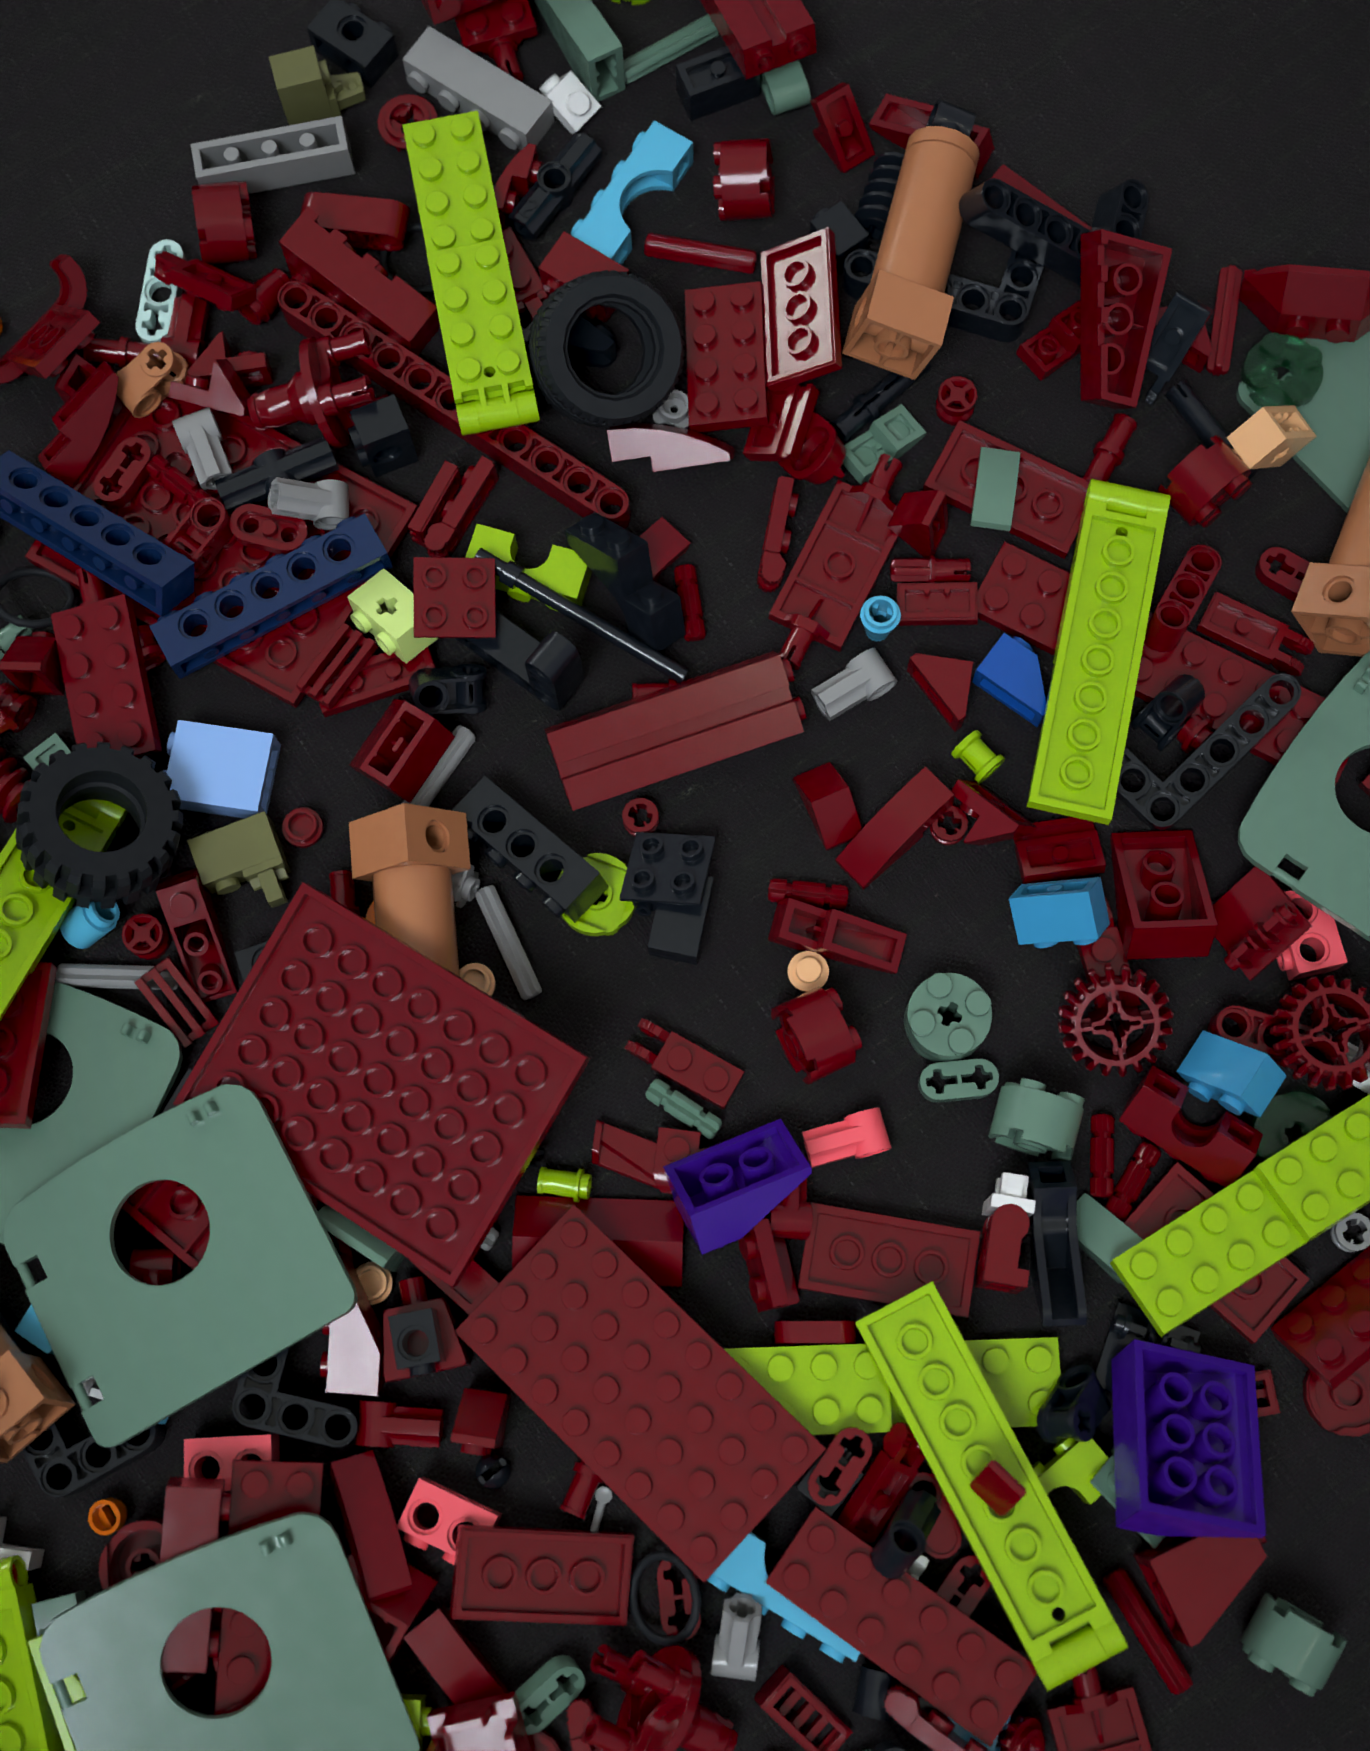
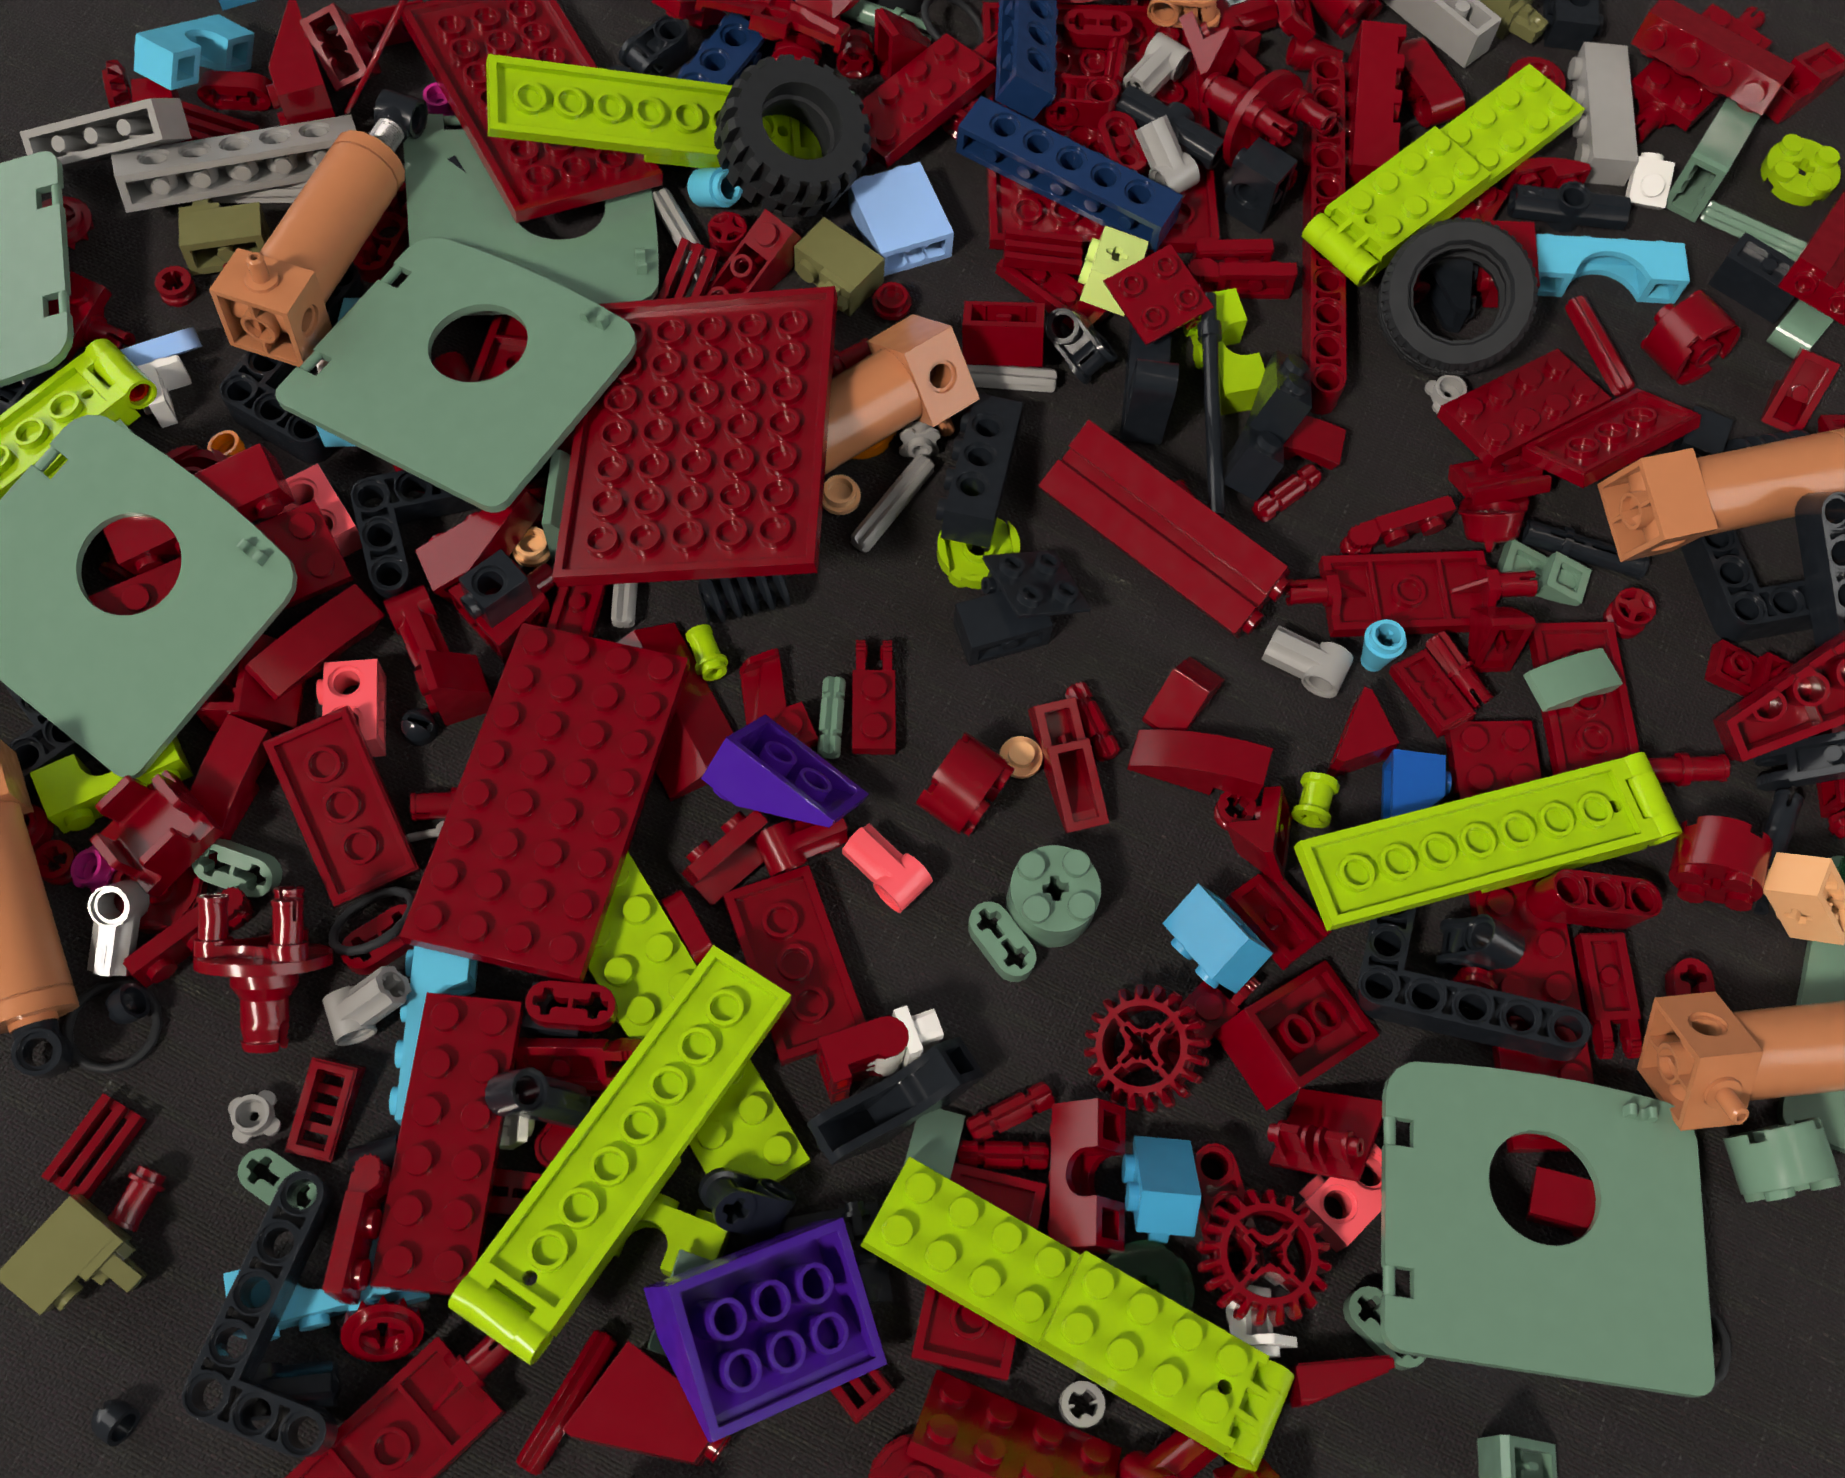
camera: 50 degrees right, 10 degrees down
slope [606,424,735,472] -> none
dark red bush [622,798,659,837] -> none
dark red slope [970,1460,1027,1516] -> none
sand green brick [988,1078,1085,1161] -> none

